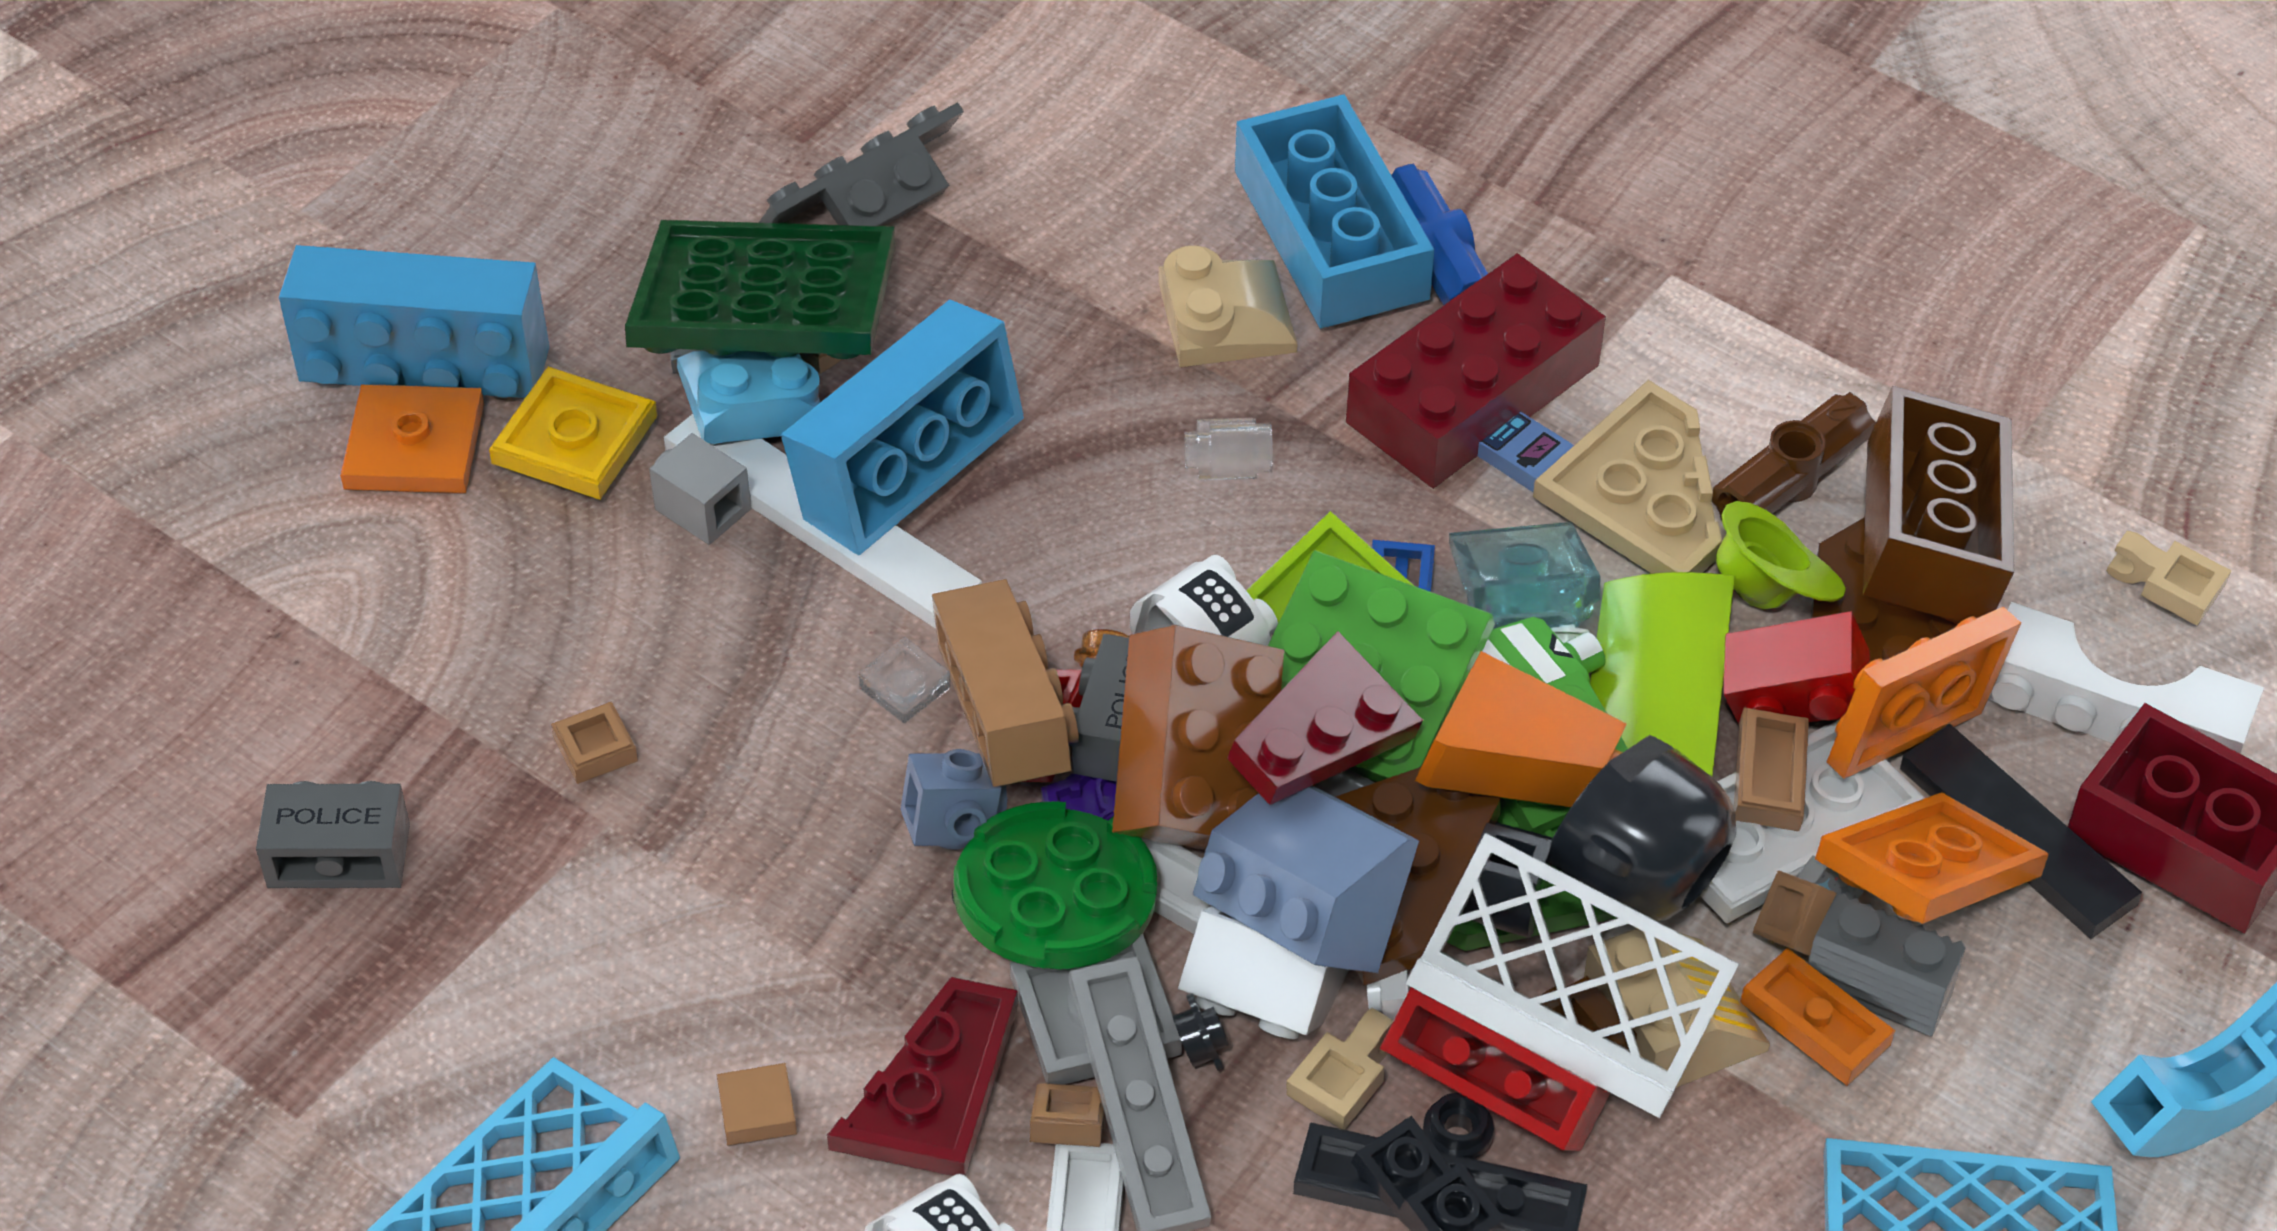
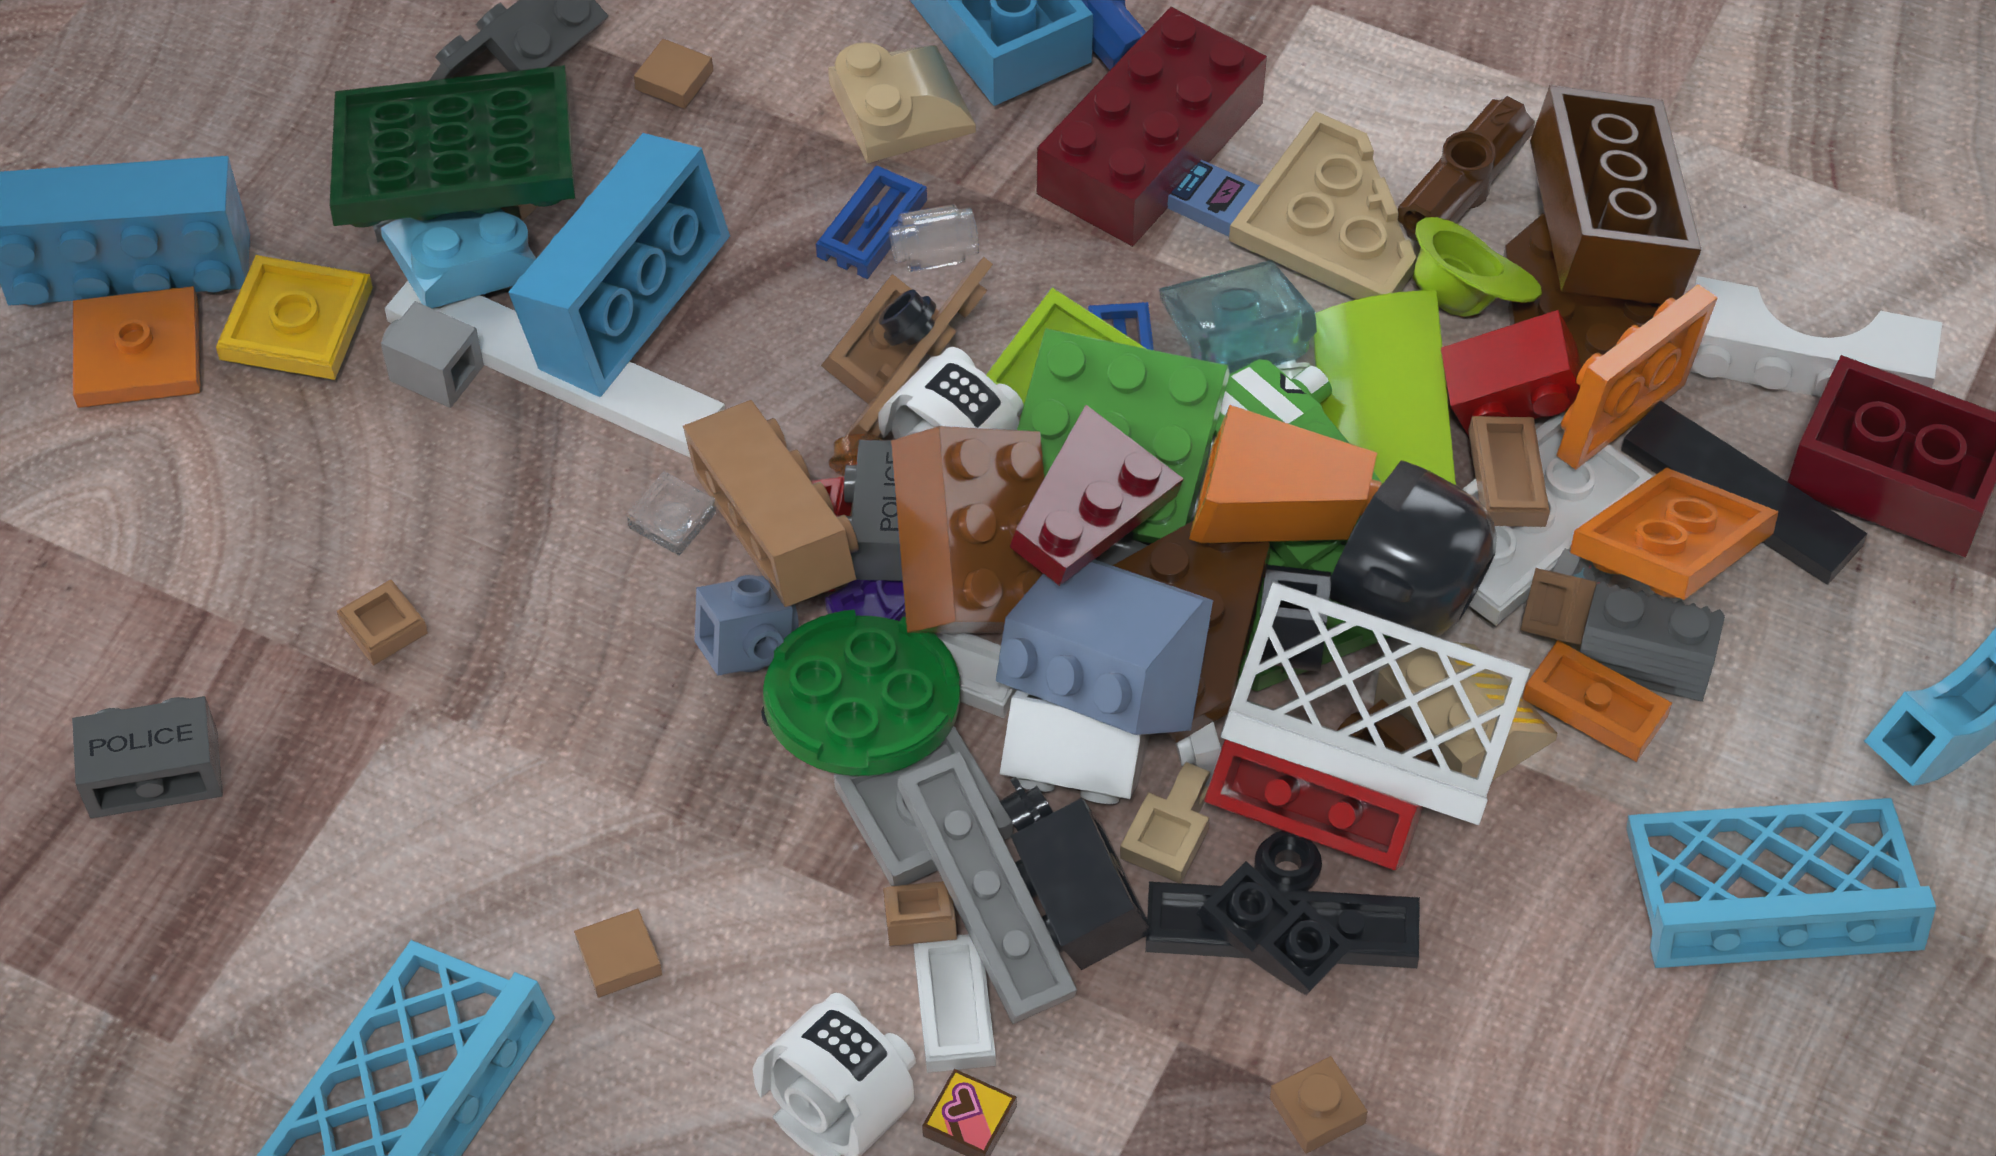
camera: 10 degrees left, 5 degrees up
dark red wing [827,977,1018,1176] -> none
tan plate [2106,531,2232,626] -> none
none -> medium nougat tile [634,39,713,109]
none -> blue tile [816,165,927,279]
none -> medium nougat bracket [821,257,993,454]
none -> black plate [878,289,936,346]
none -> black brick [1011,797,1153,970]

